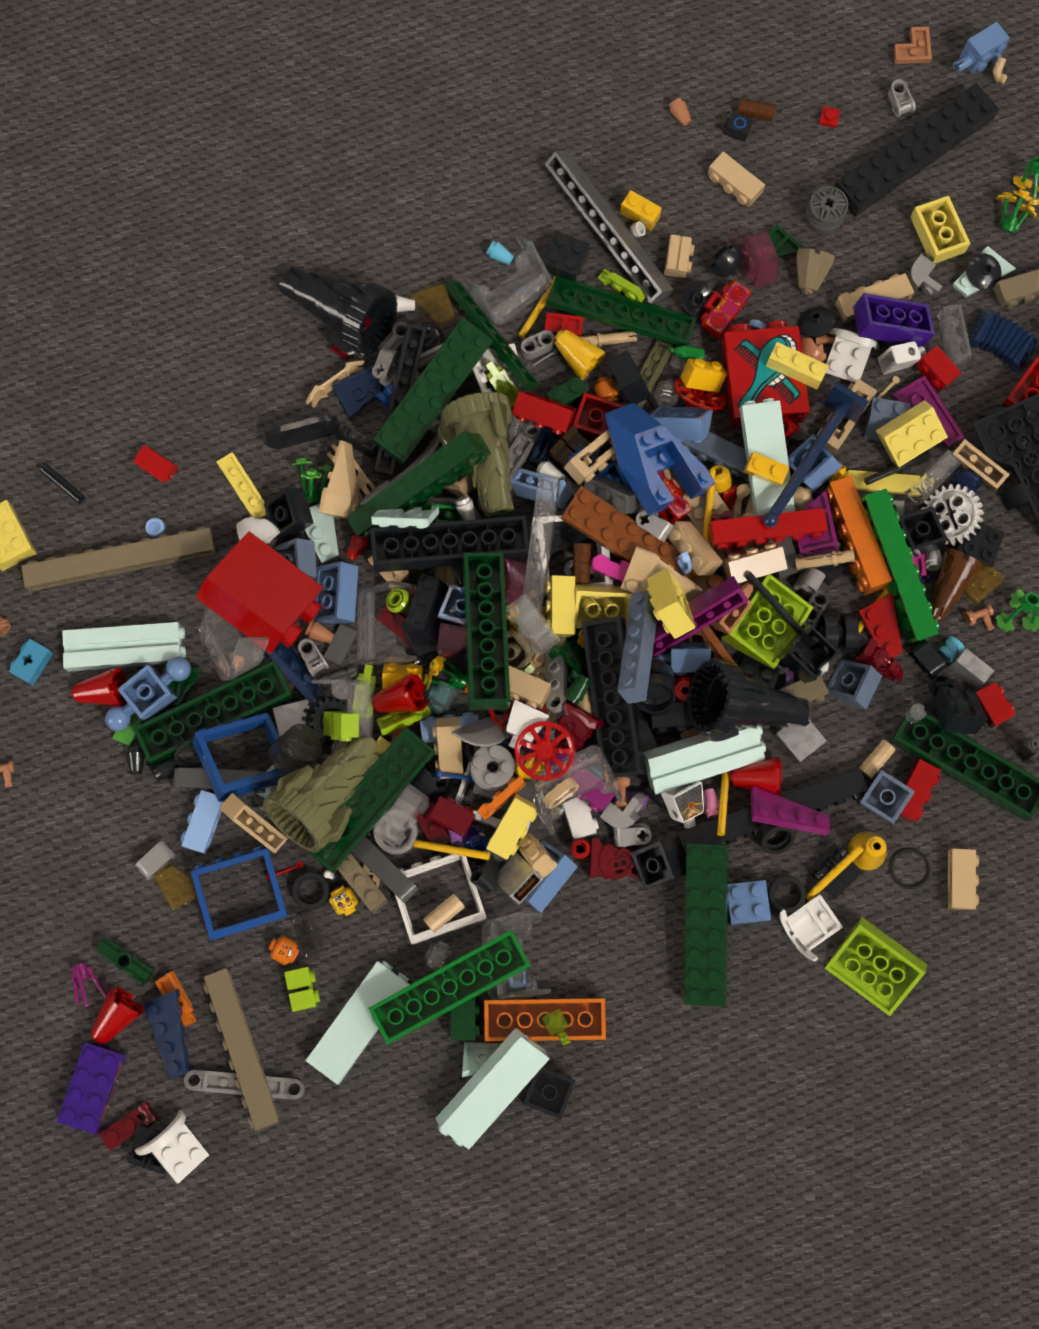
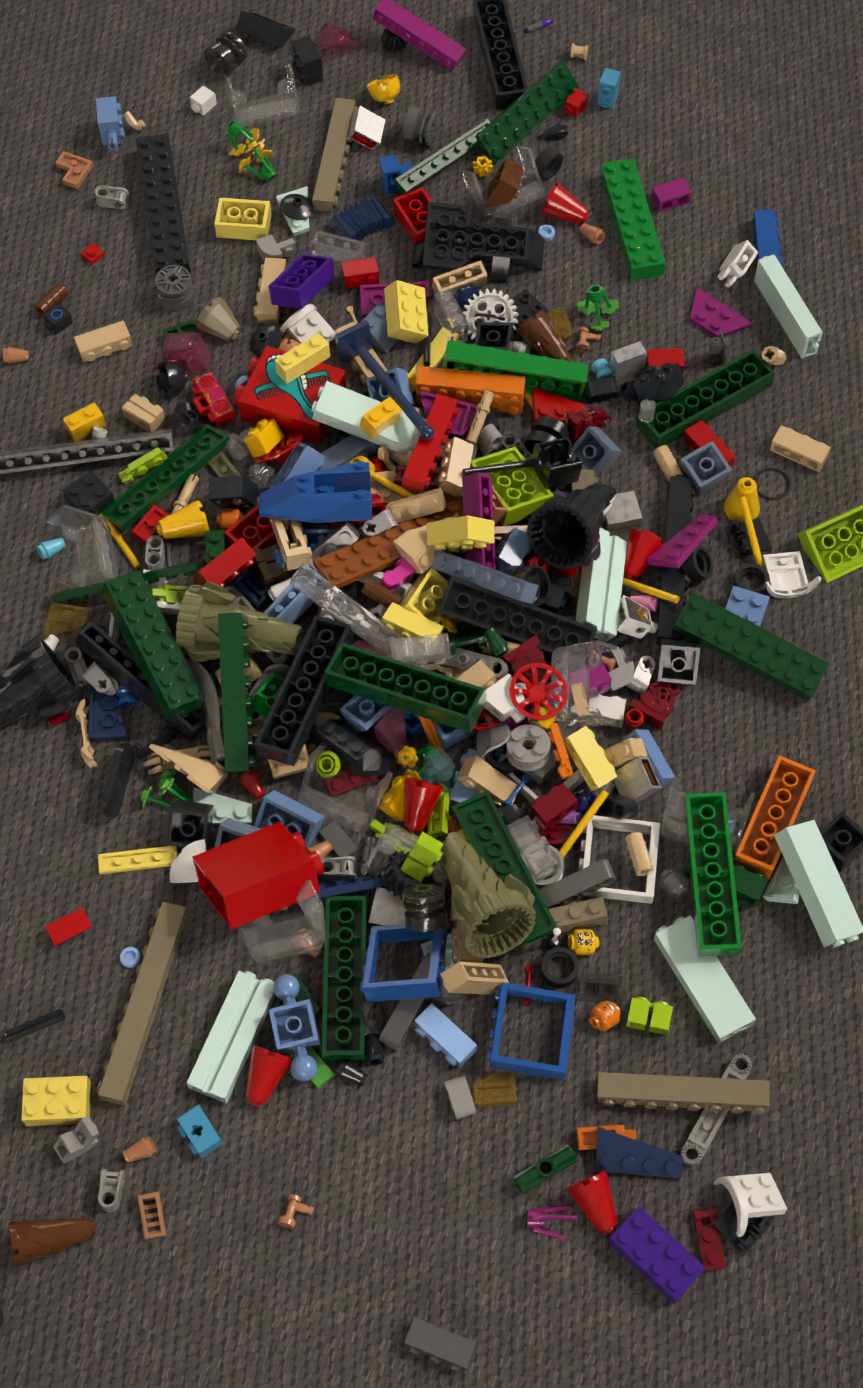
camera: 60 degrees left, 15 degrees down
light aqua wing [371,506,439,528] -> none
white cone [455,495,476,520] -> none
clear neon green plate [542,1008,570,1046] -> none
green piece [669,345,705,360] -> none
light blue tile [675,551,692,575] -> none
white torso [877,342,926,375] -> none

